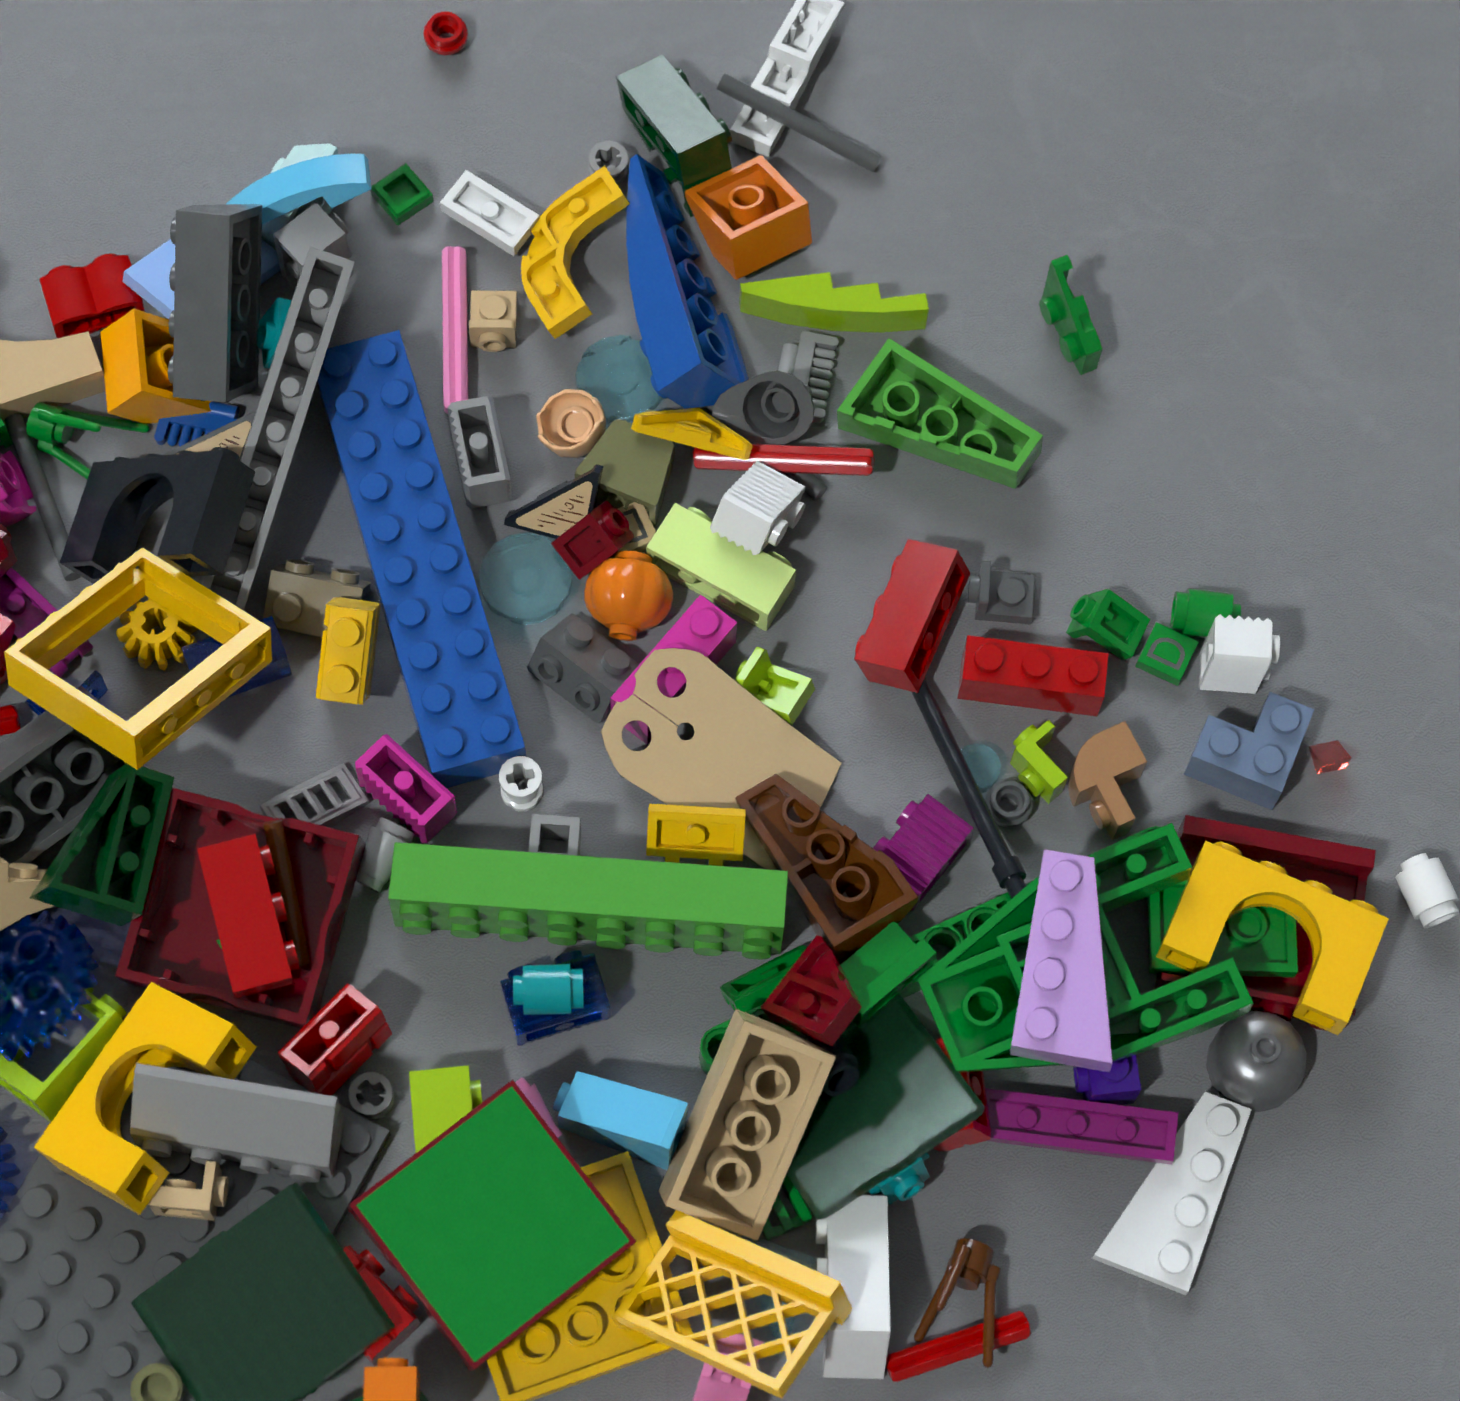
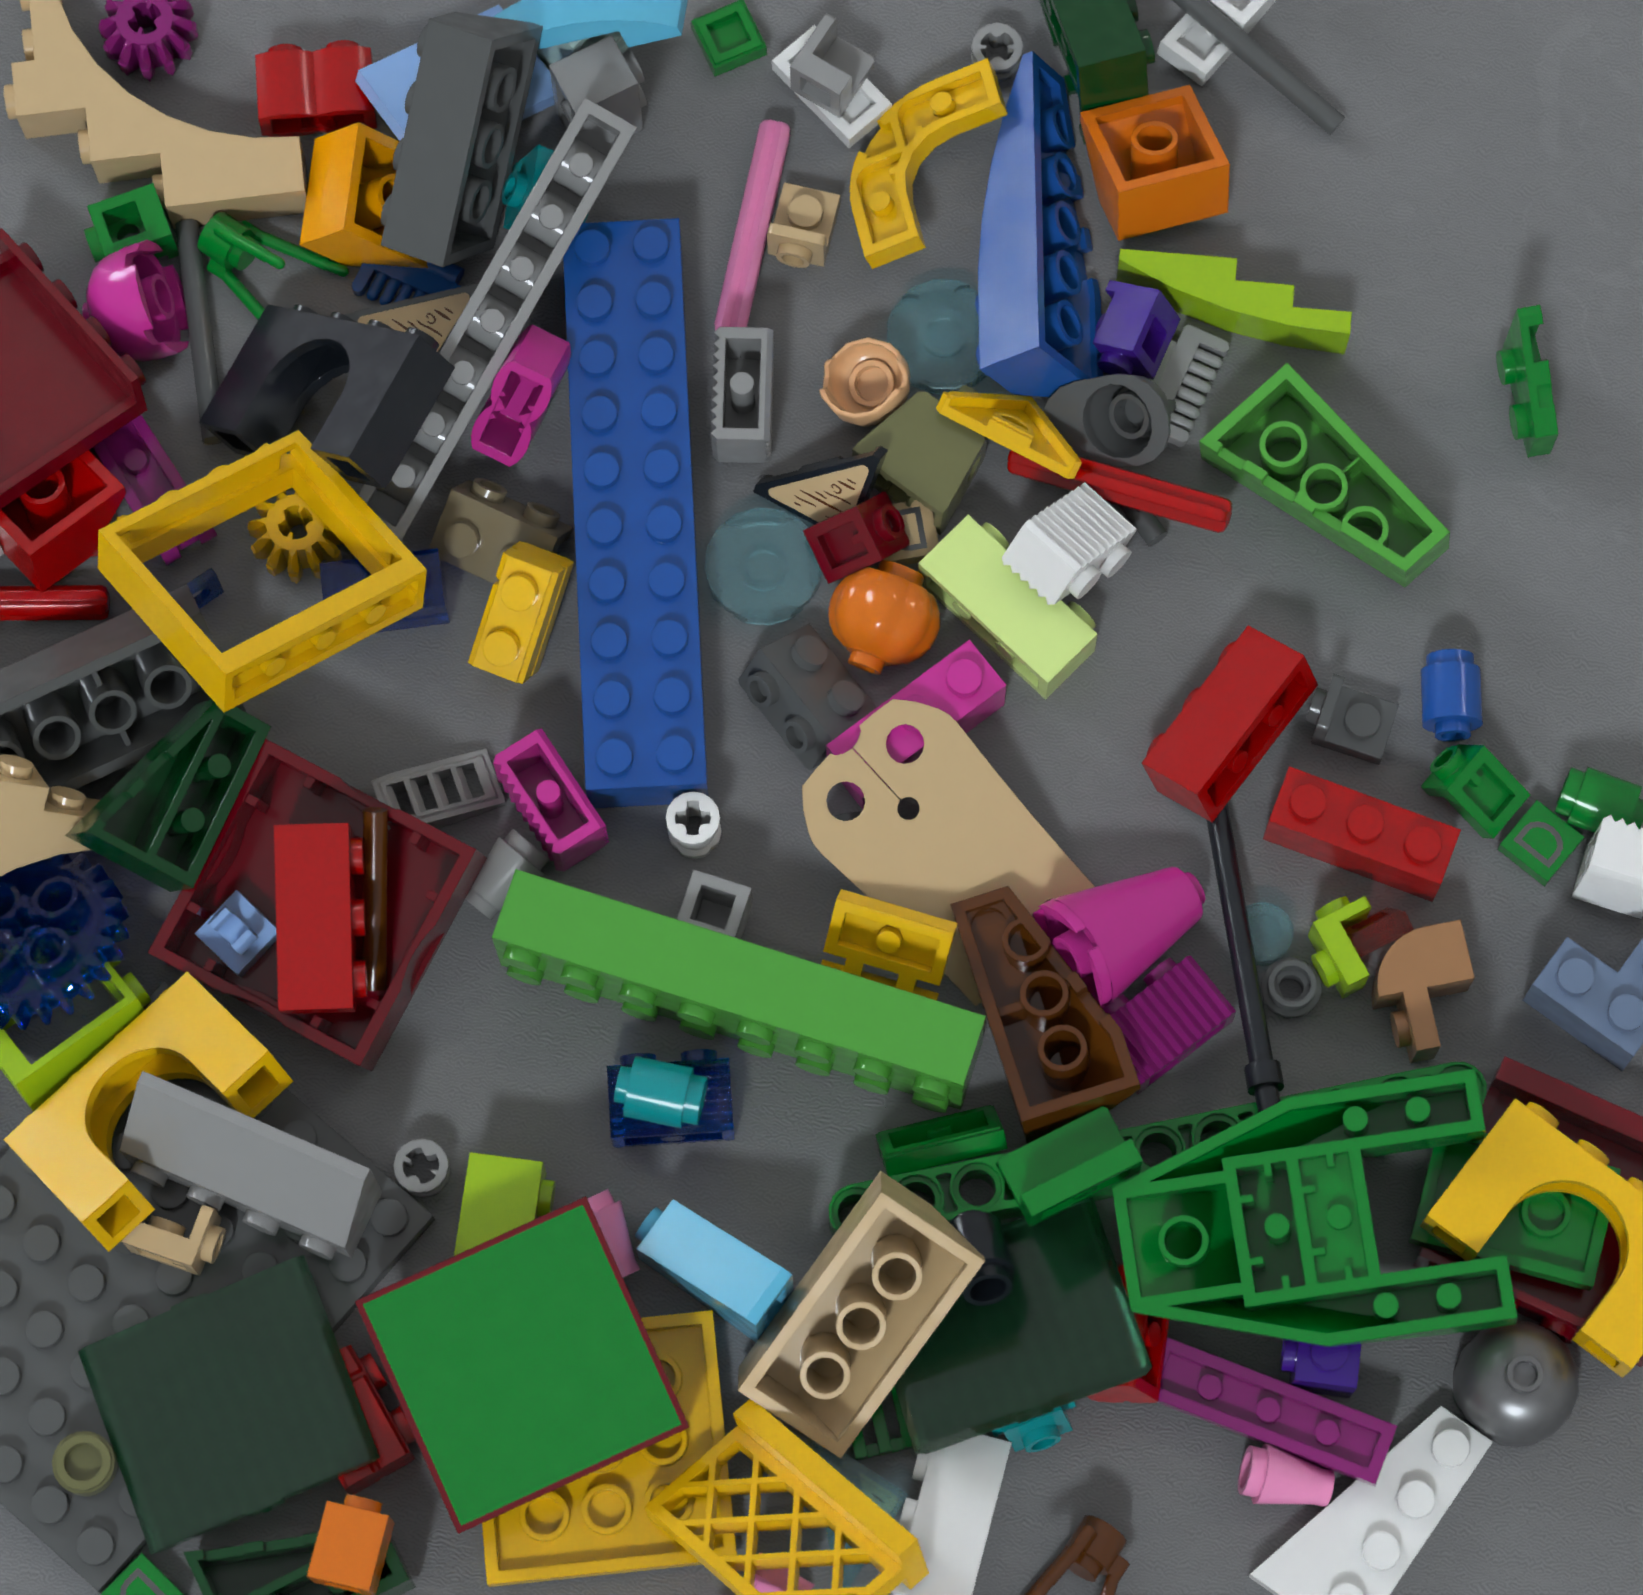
camera: 20 degrees right, 5 degrees up
red brick [278,983,393,1096] -> none
lime bracket [735,647,815,725] -> none
dark red wing [760,935,862,1046] -> none
lavender wedge [1010,849,1112,1072] -> none
none -> light blue tile [195,890,277,977]
none -> dark pink brick [471,324,571,467]
none -> light grey panel [790,13,874,118]
none -> dark pink cone [1032,867,1205,1008]
none -> dark purple brick [1092,280,1180,379]
none -> bright pink cone [1238,1443,1335,1507]
none -> clear red tile [1344,908,1414,958]
none -> blue brick [1420,649,1483,742]

